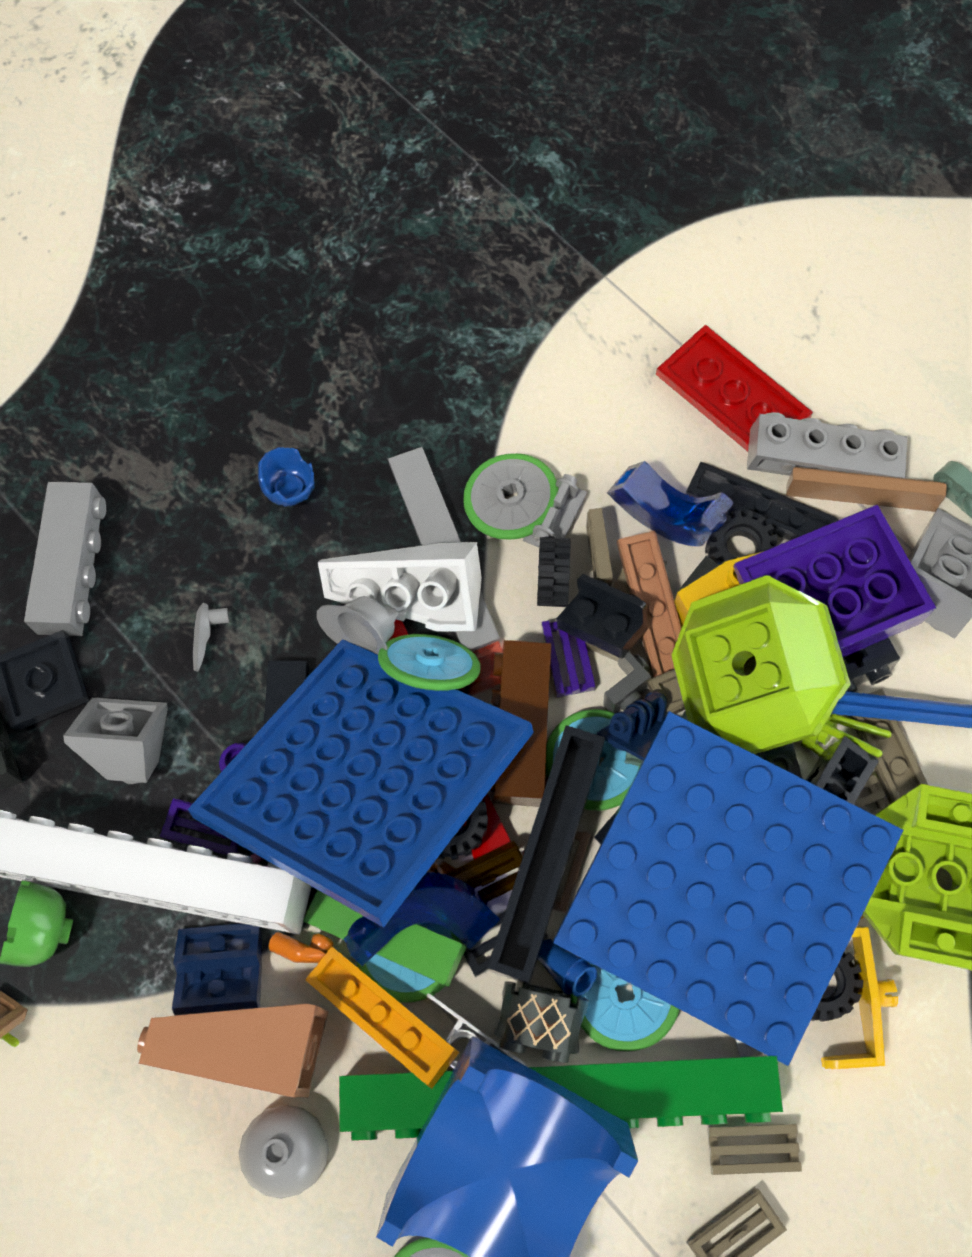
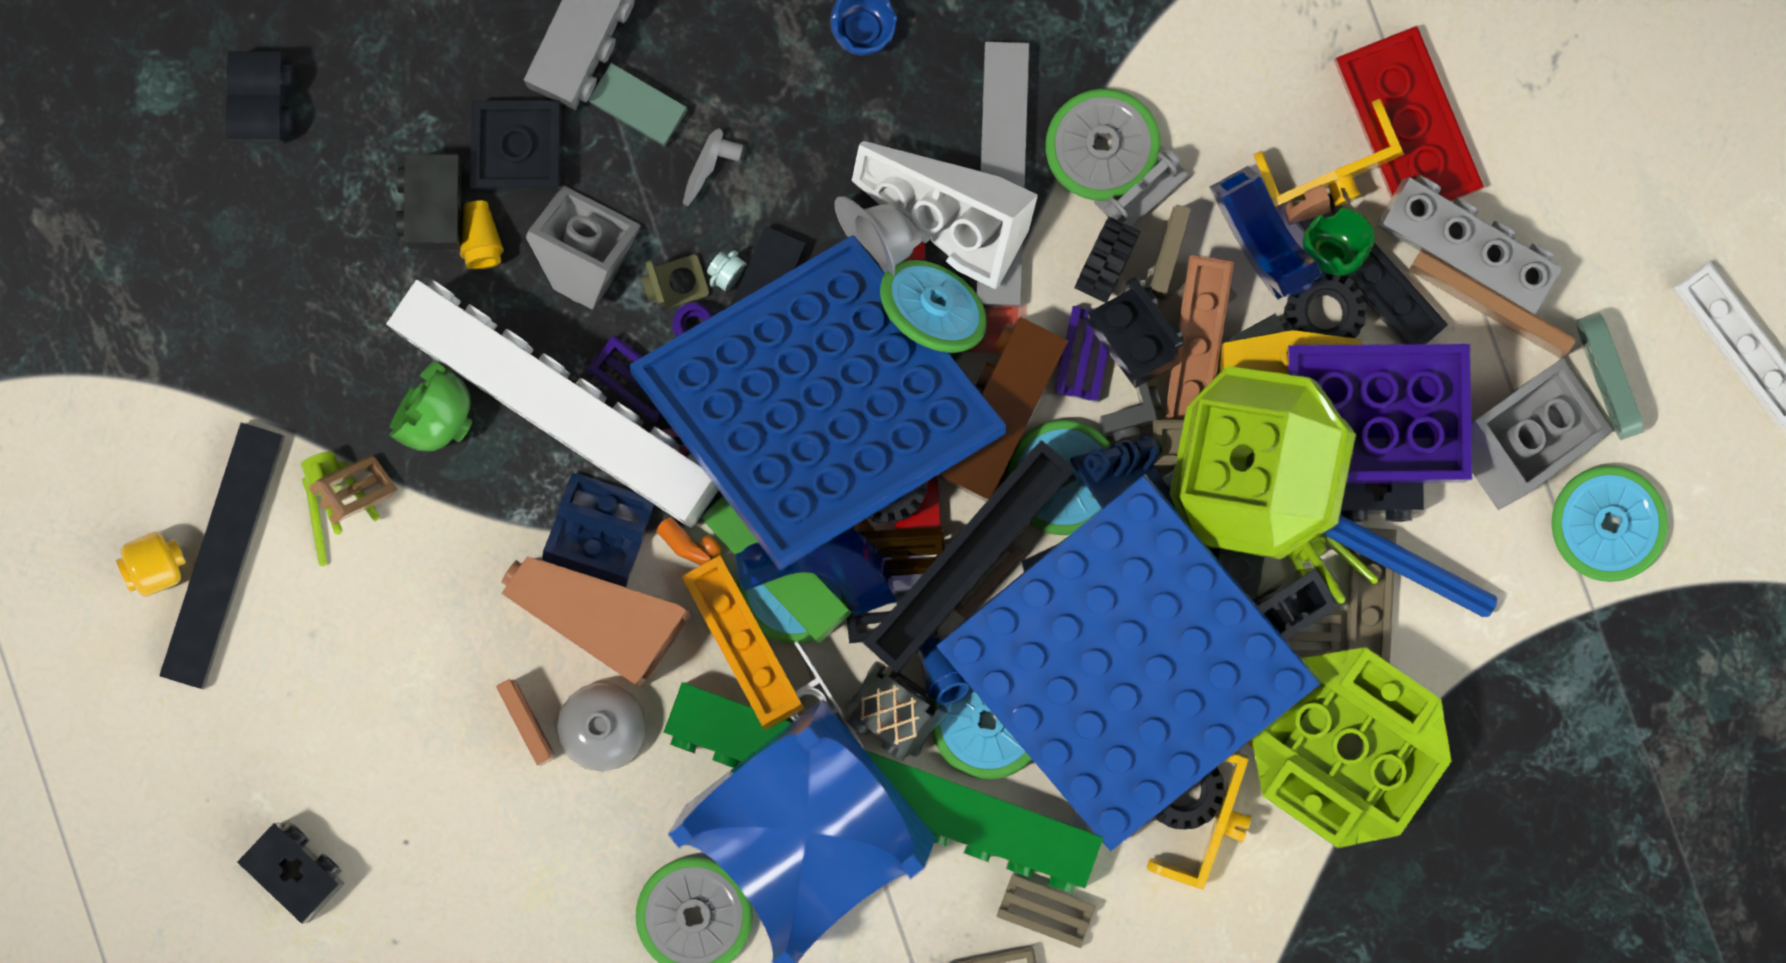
camera: 25 degrees right, 15 degrees up
none -> yellow cone [460,201,504,269]
none -> nougat tile [496,679,556,766]
none -> sand green tile [588,63,687,147]
none -> olive bracket [641,255,709,311]
none -> light aqua plate [707,250,747,292]
none -> yellow piece [1253,99,1405,209]
none -> nougat tile [1284,185,1331,226]
none -> green hair [1302,207,1375,276]

